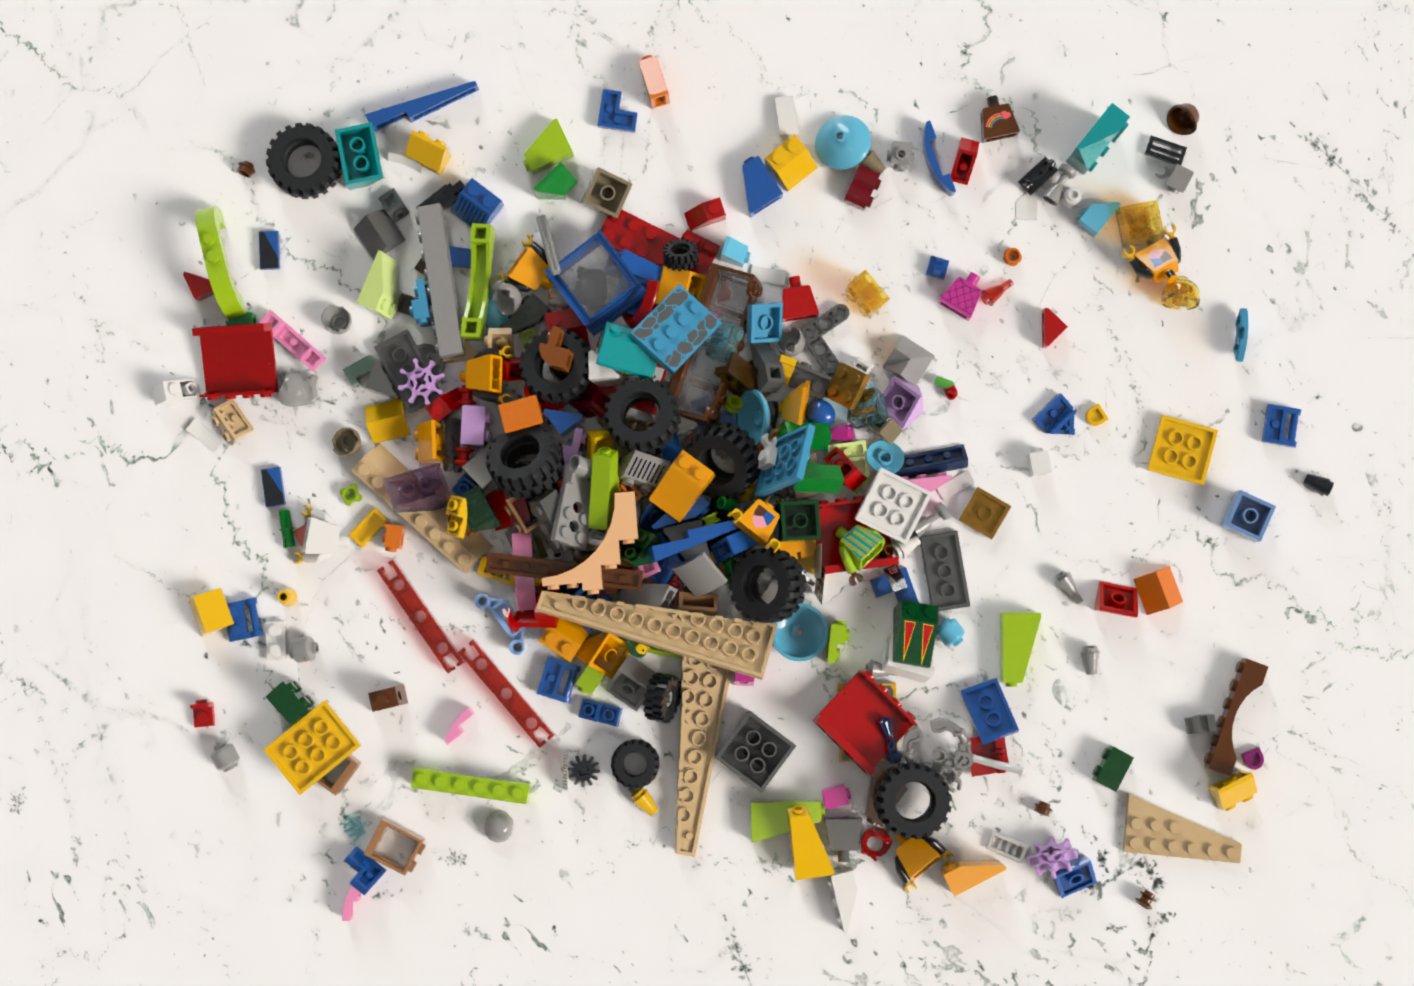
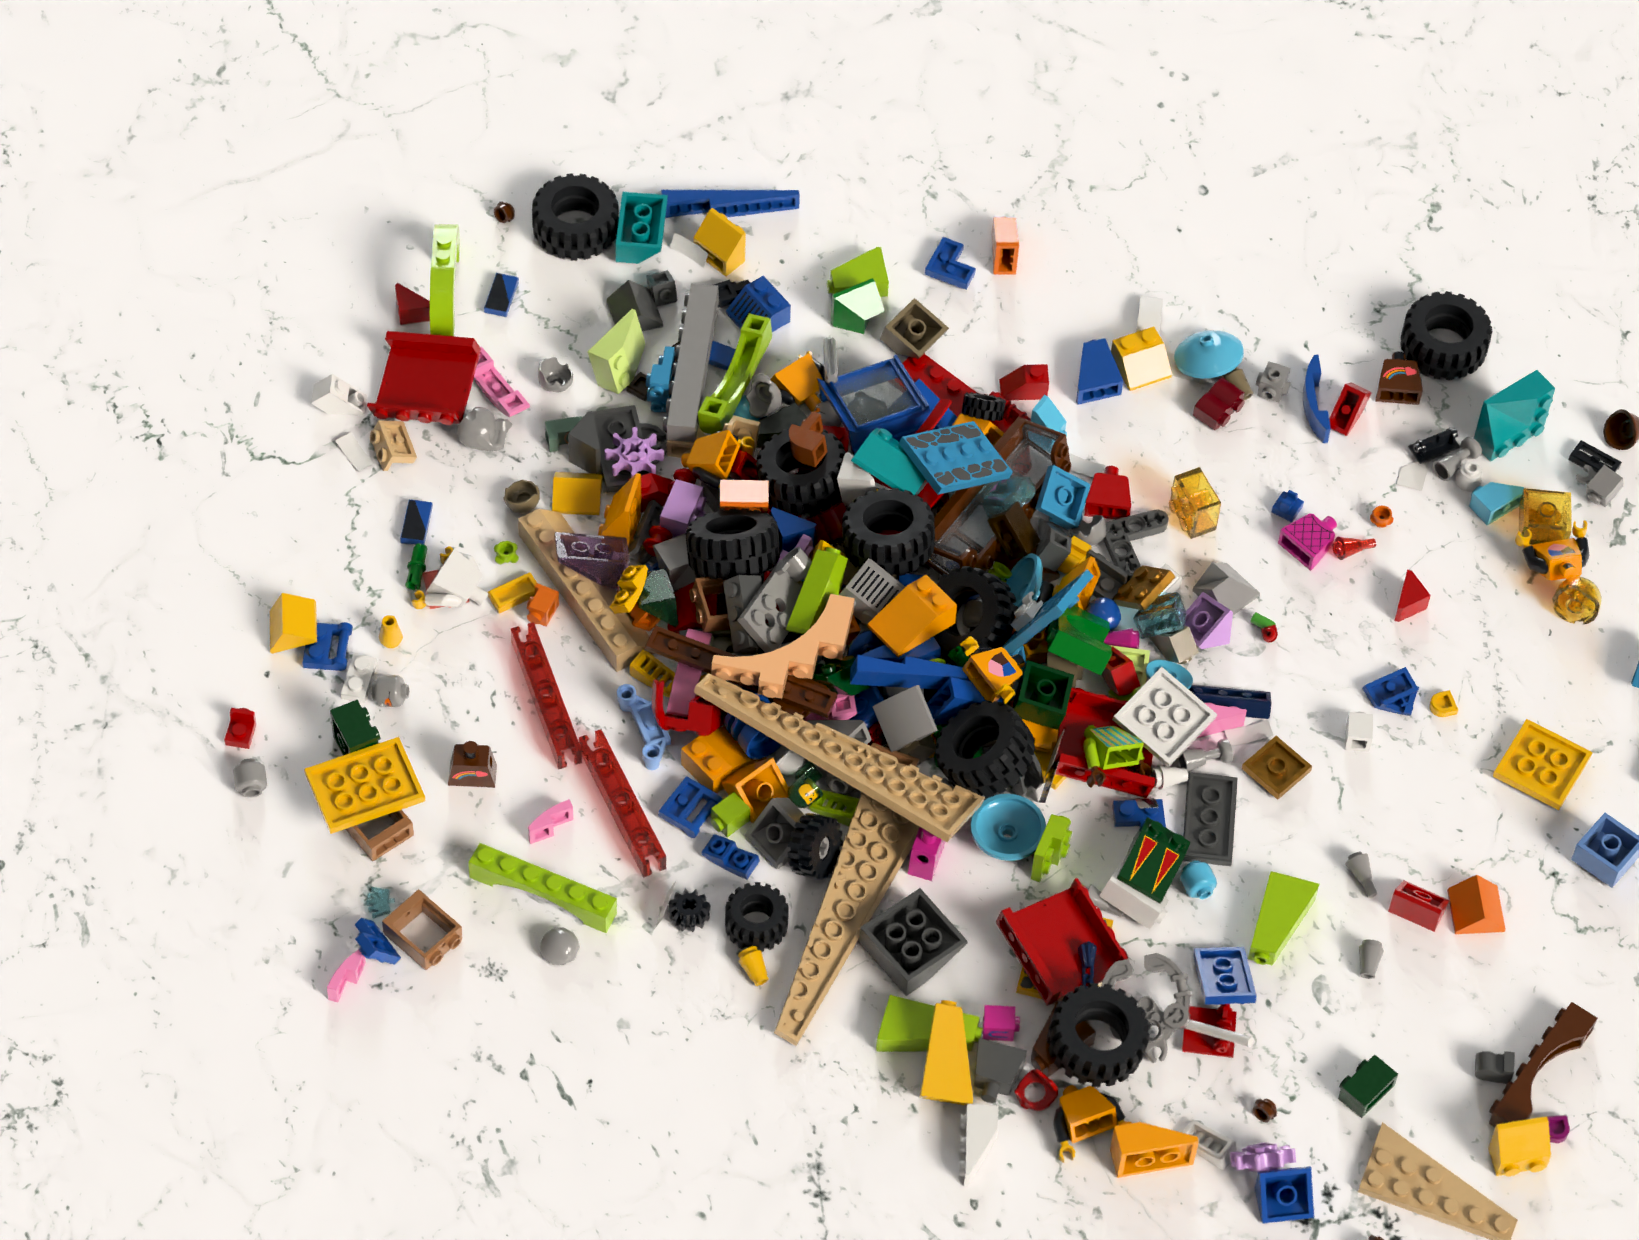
camera: 10 degrees right, 30 degrees down
none -> black tyre [1400,291,1492,380]

